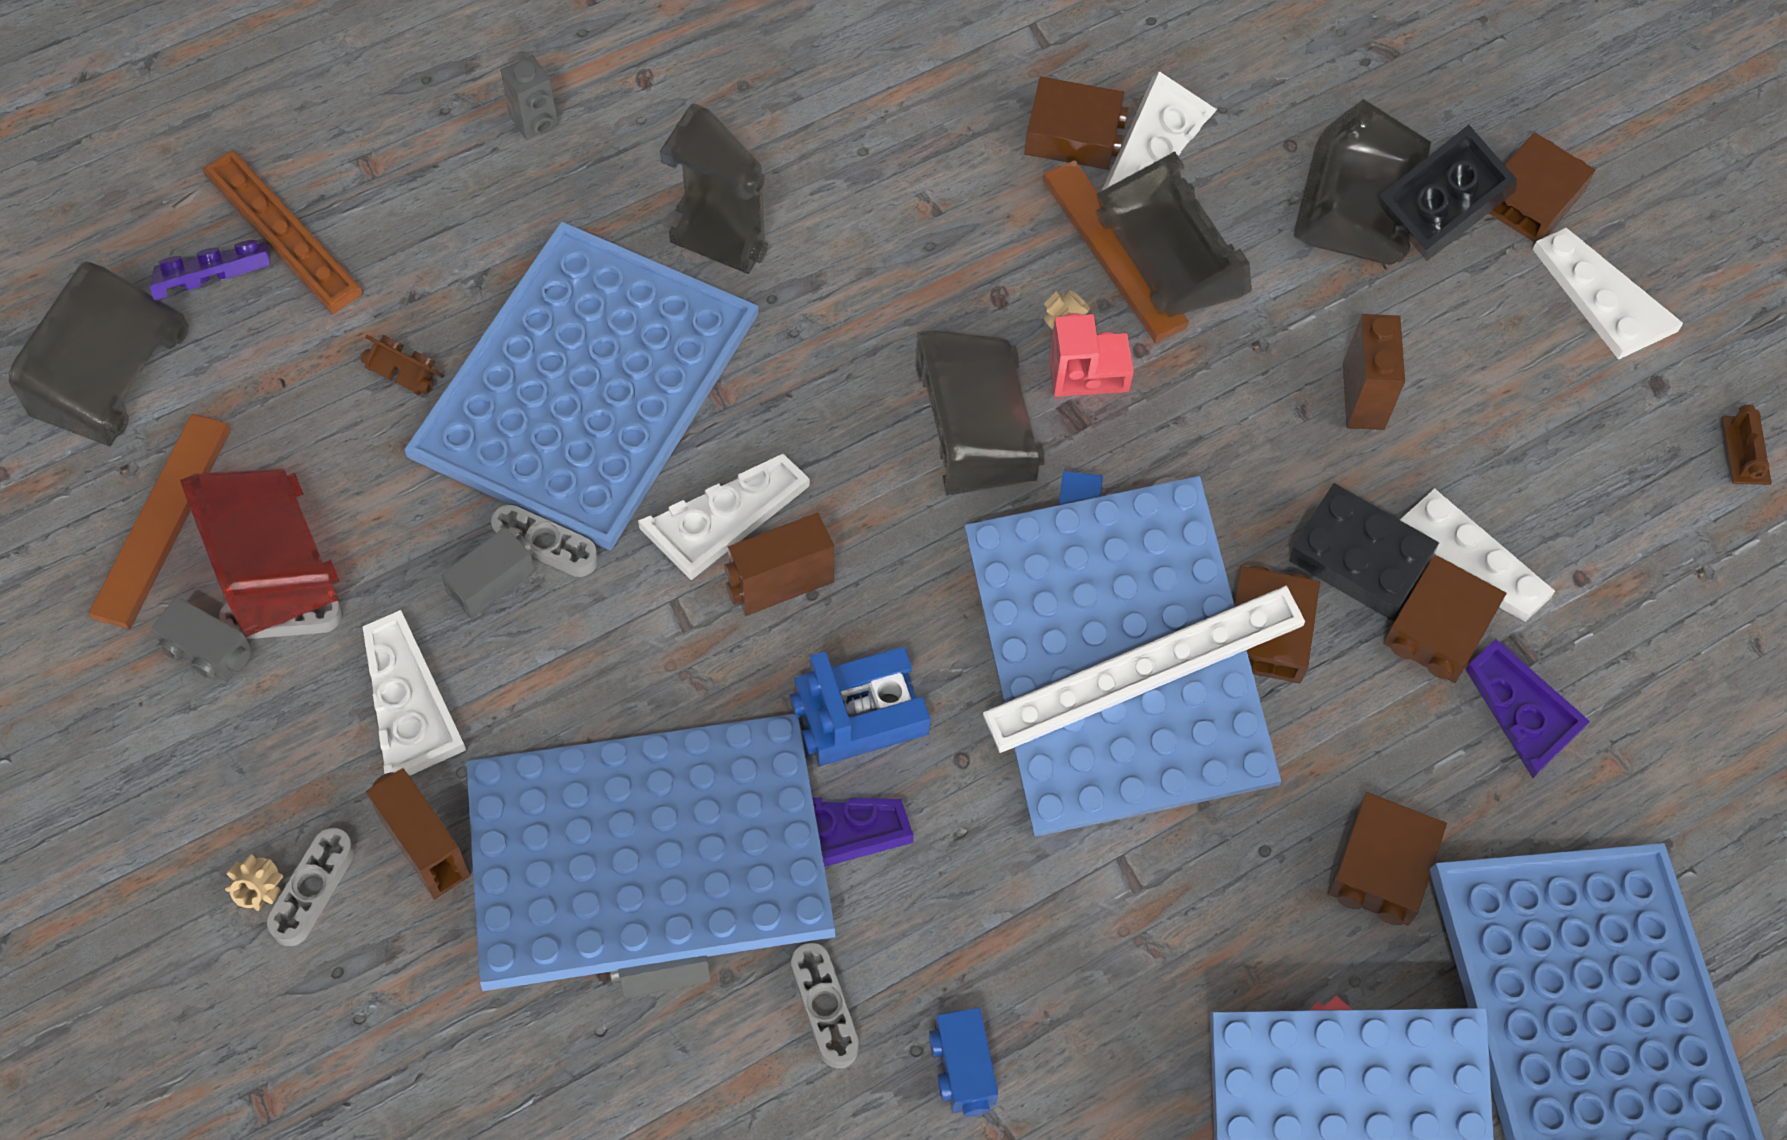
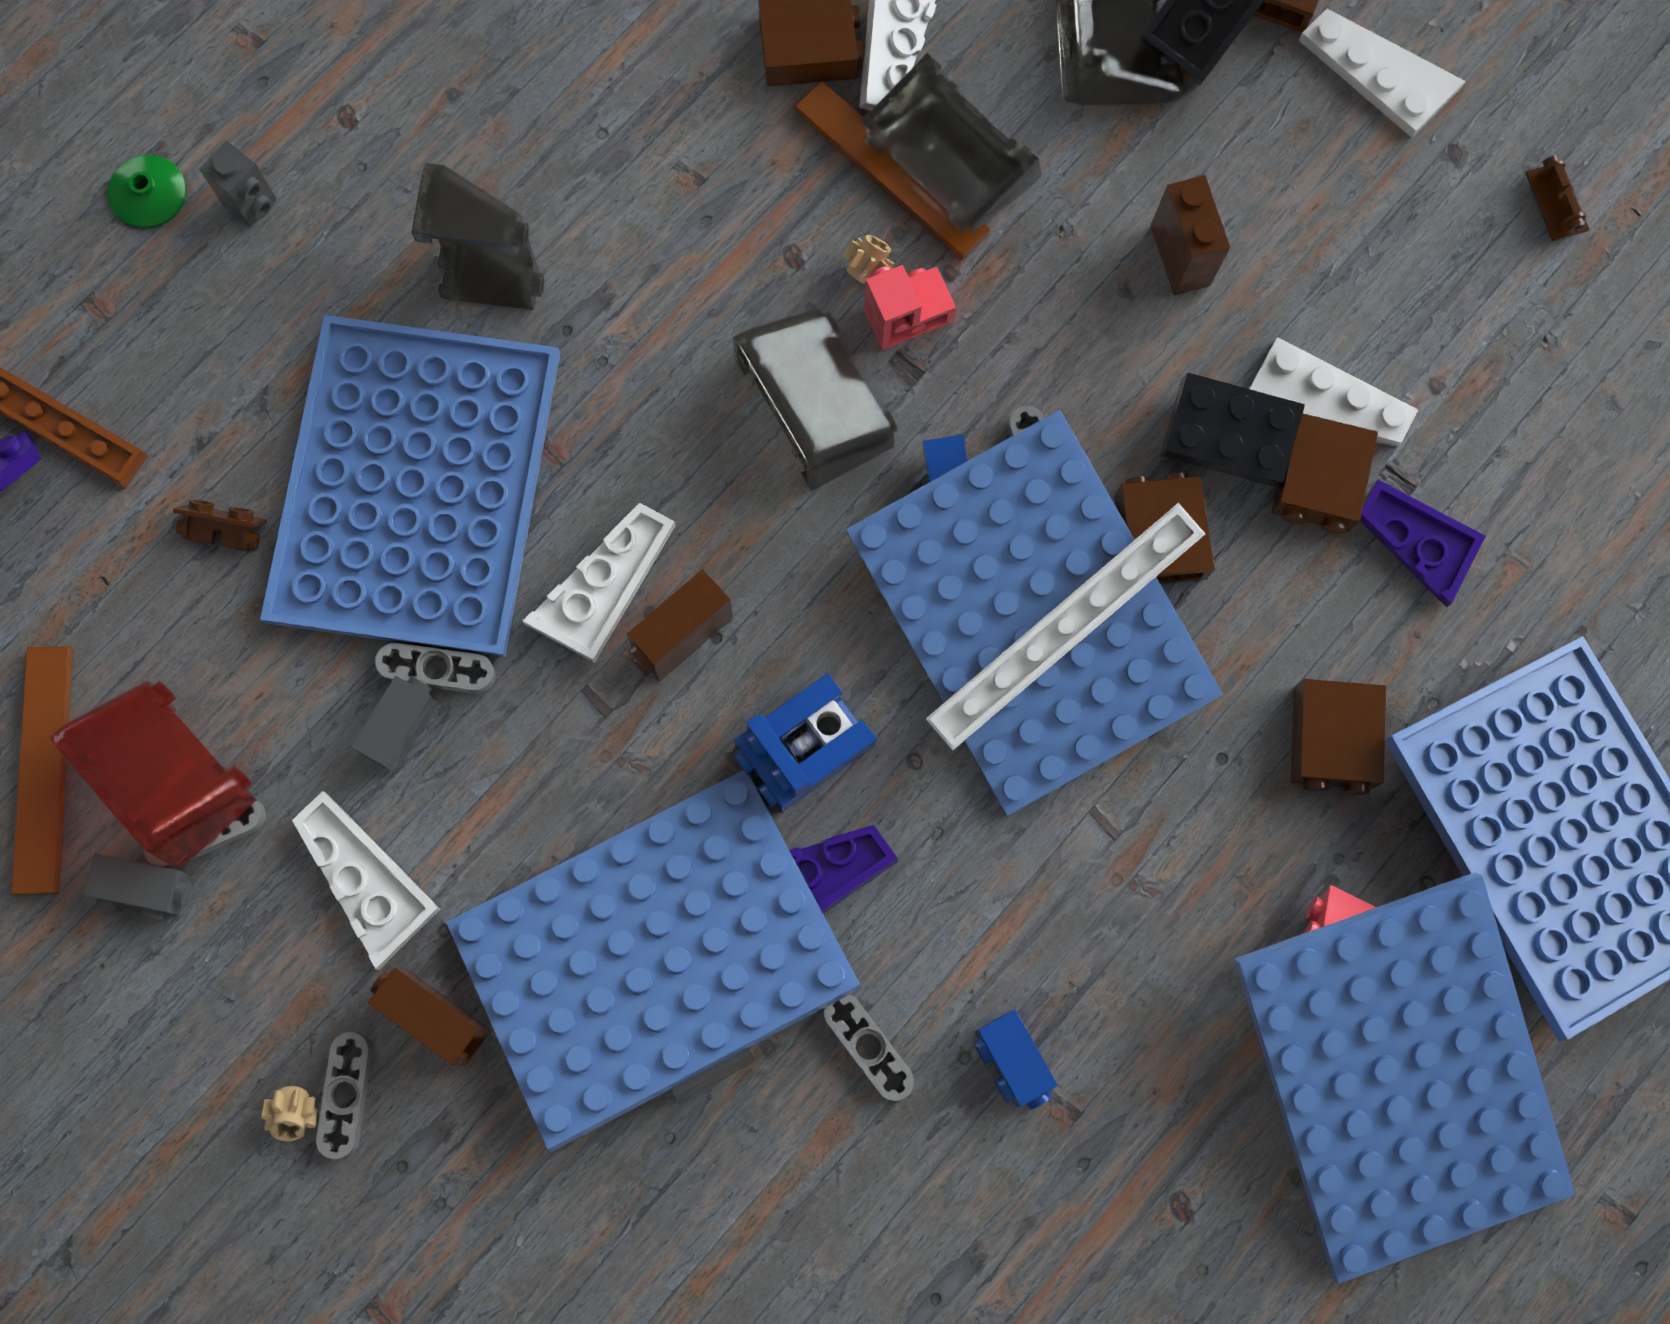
camera: 20 degrees left, 15 degrees up
none -> green dish [107,155,187,229]

